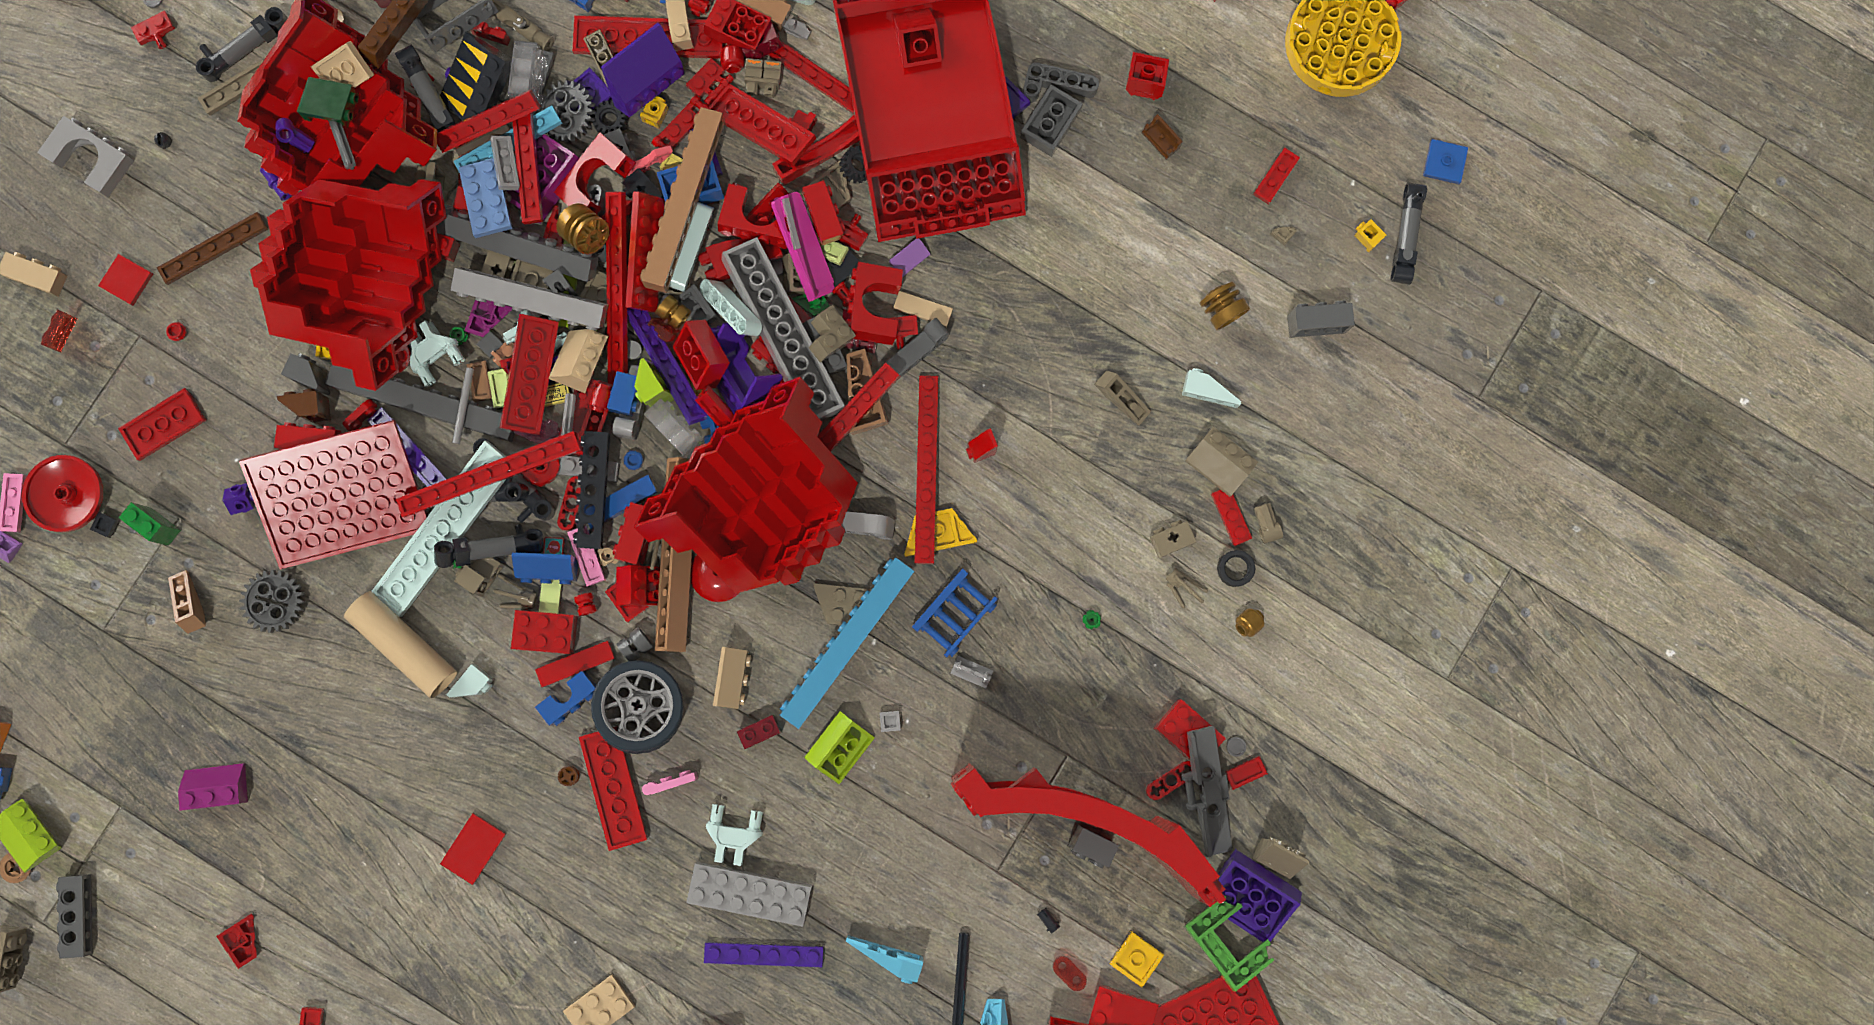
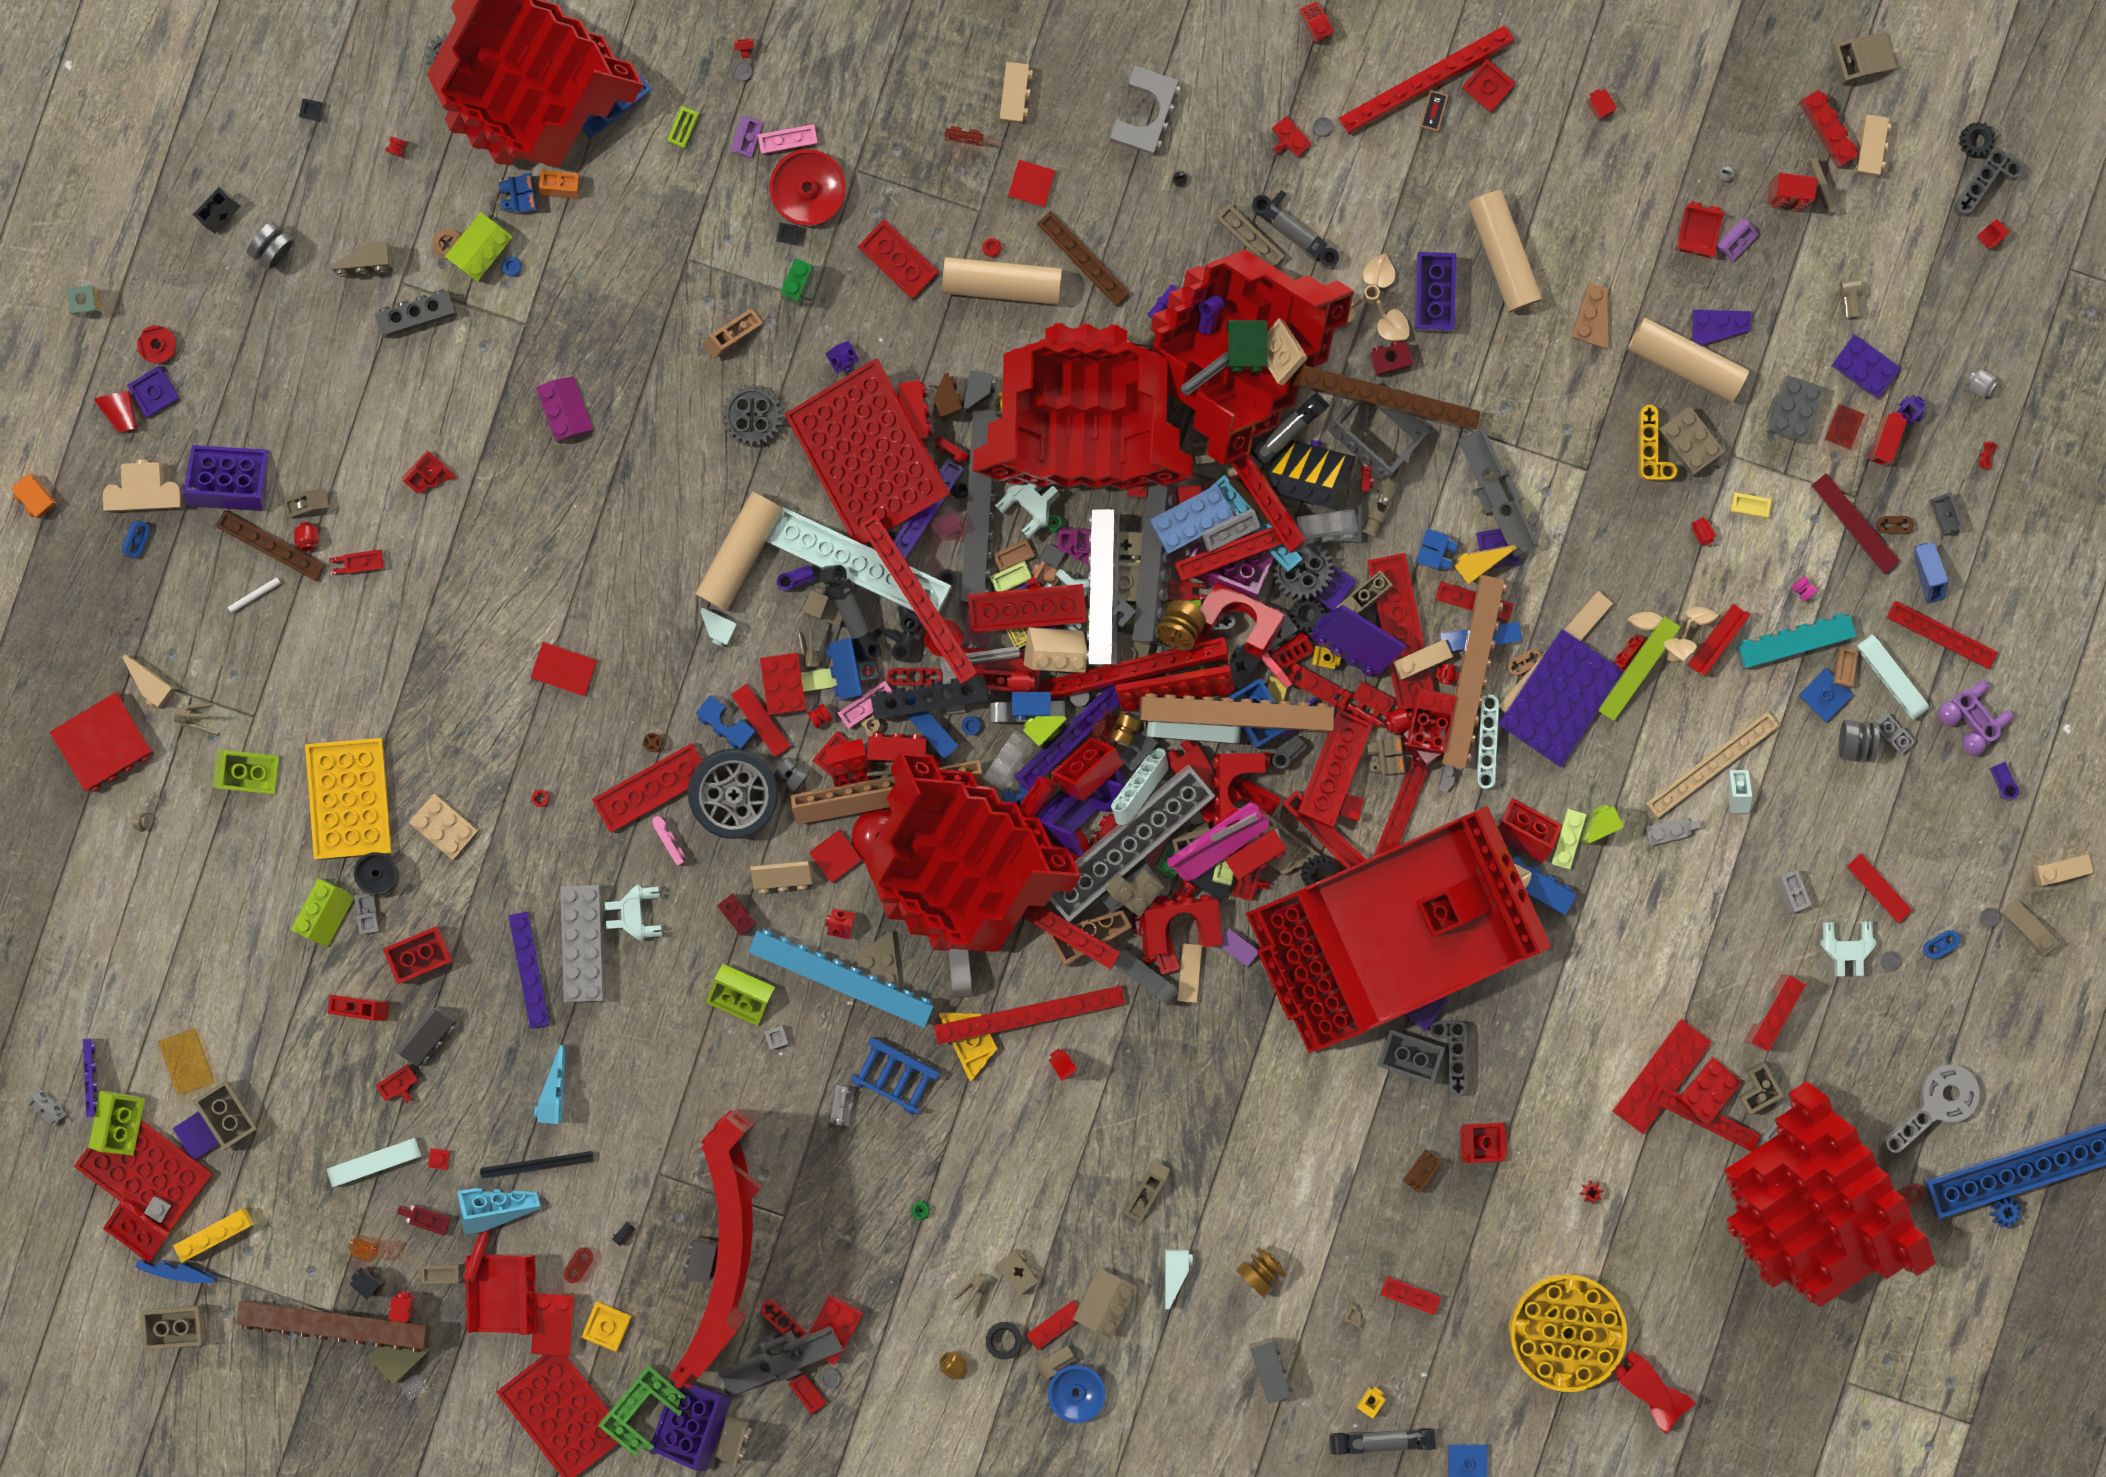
camera: 80 degrees right, 5 degrees up
light grey bar [452,368,474,444] -> none
none -> blue tile [502,257,522,277]
none -> red bush [531,790,550,807]
none -> dark purple piece [777,564,815,592]
none -> red tile [808,830,862,883]
none -> red brick [825,908,855,940]
none -> clear pink brick [931,511,963,540]
none -> tan piece [942,257,1062,305]
none -> black hinge [951,483,968,499]
none -> blue dish [1048,1365,1106,1423]
none -> red slope [1270,633,1315,670]
none -> dark grey piece [1271,735,1307,770]

